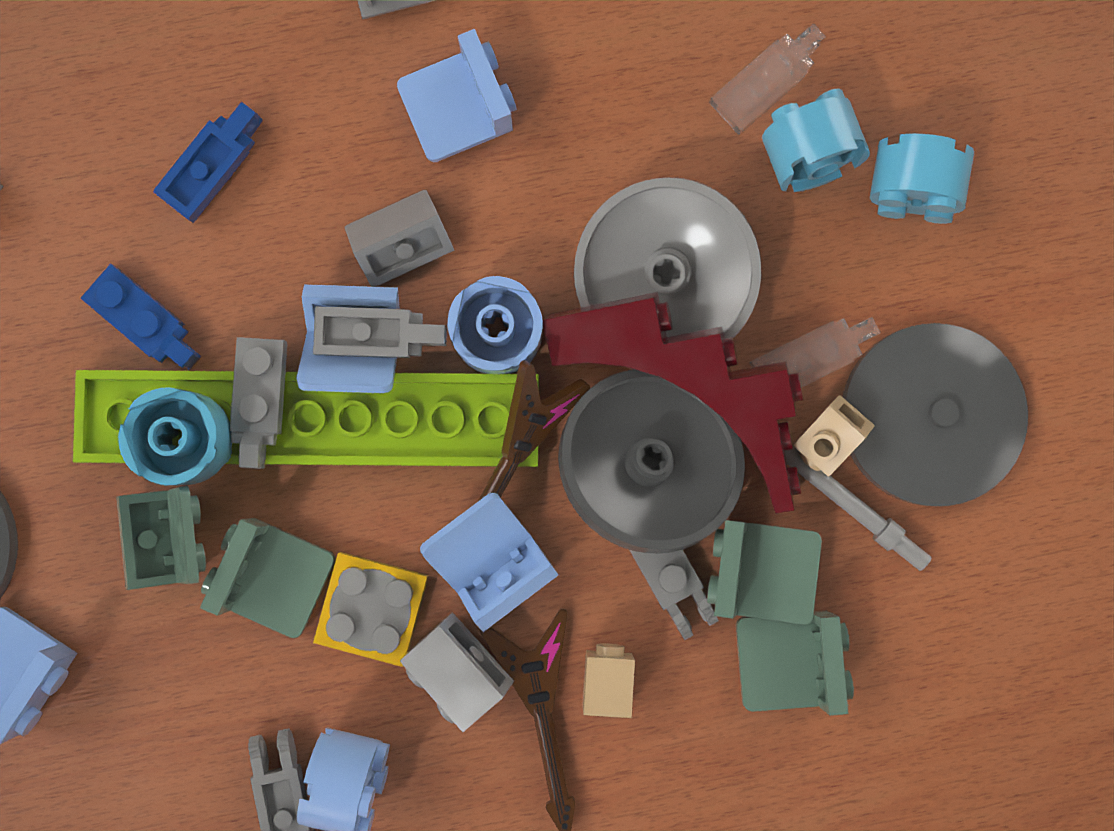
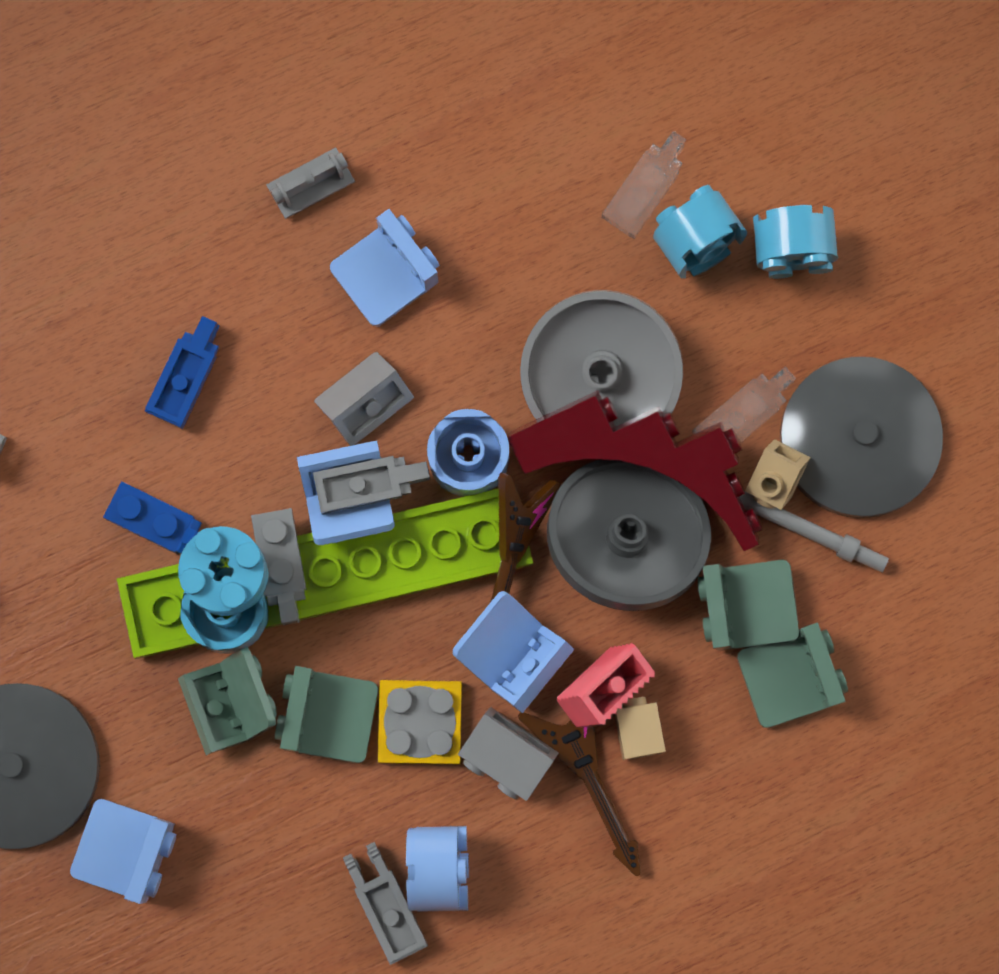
camera: 10 degrees left, 5 degrees down
light grey hinge [629,550,719,640] -> none
none -> medium azure brick [178,526,269,616]
none -> coral brick [557,643,655,728]

